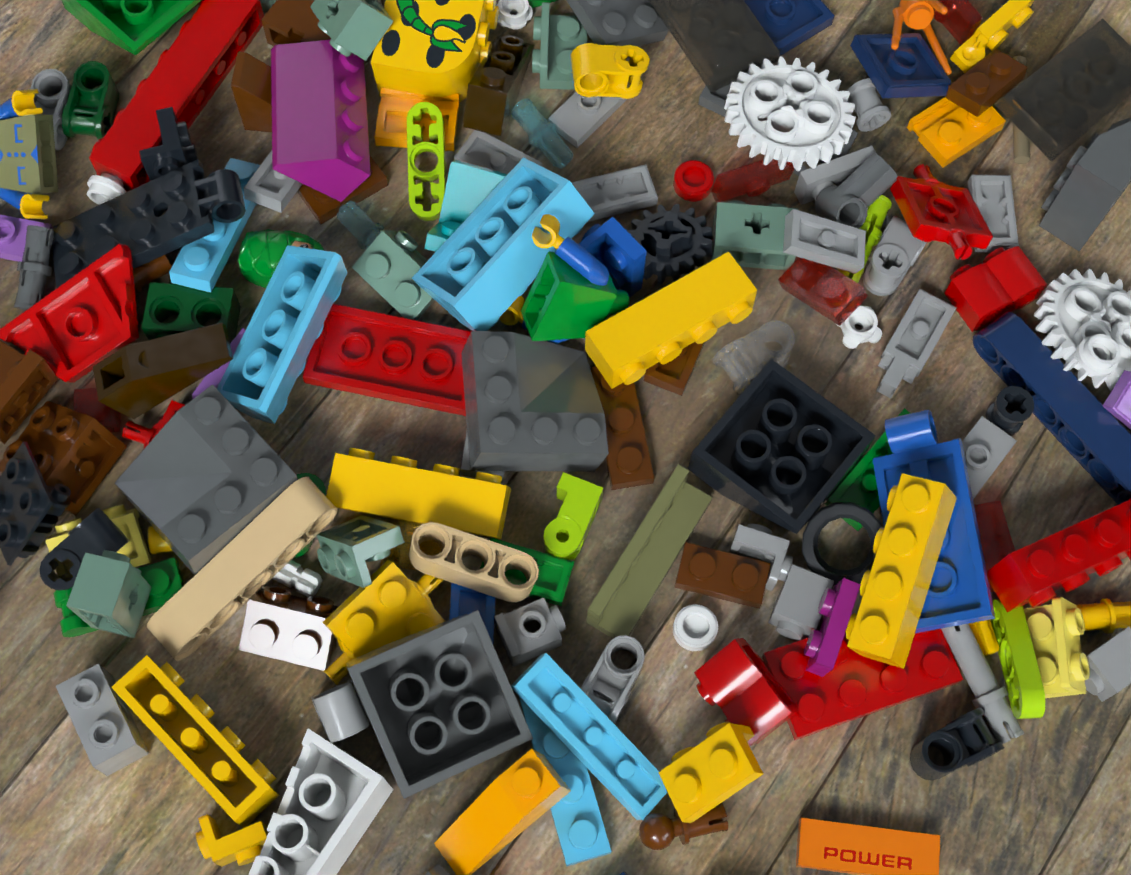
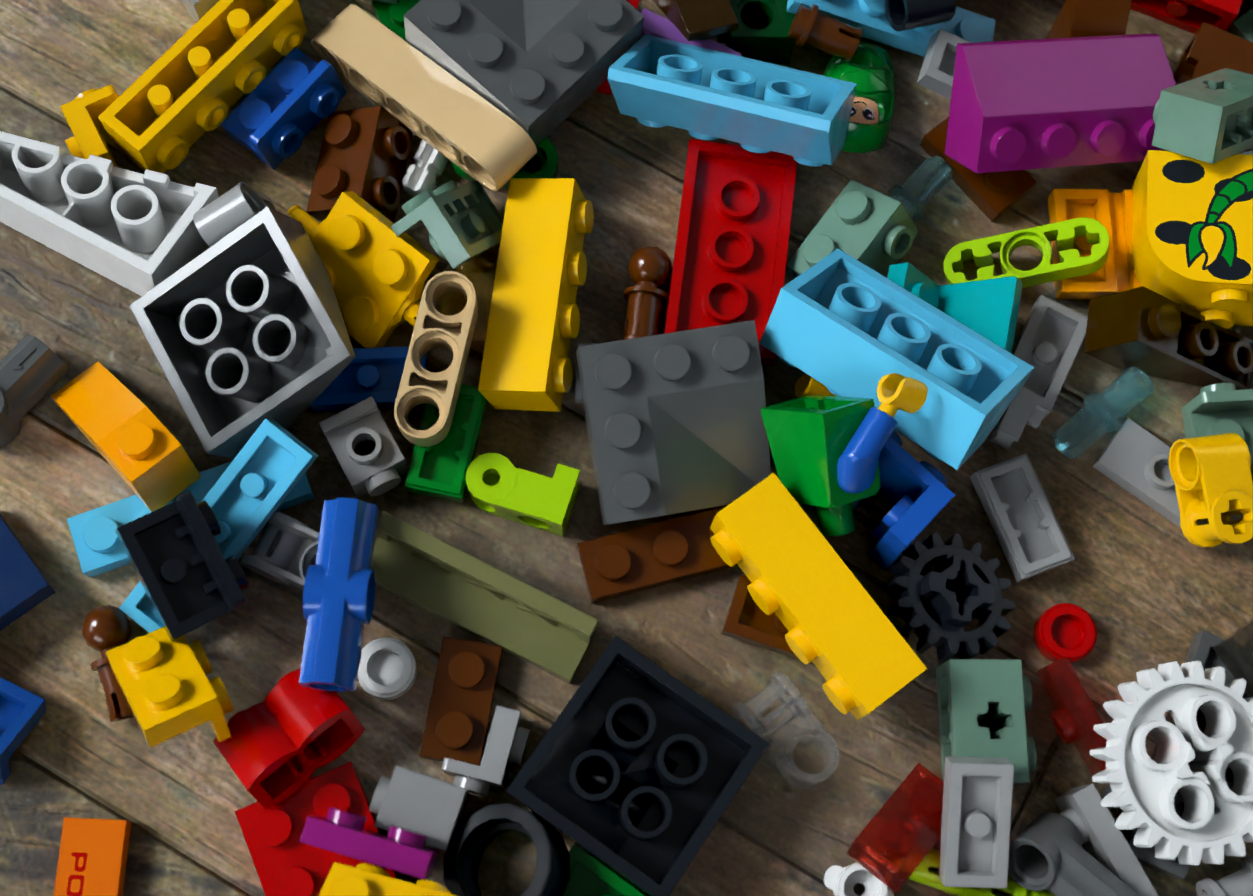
camera: 80 degrees right, 5 degrees up
none -> black bracket [115,491,249,642]
none -> blue bracket [221,47,347,170]
none -> blue piece [299,497,379,692]
none -> reddish brown pin [621,246,672,340]
none -> reddish brown pin [788,4,863,63]

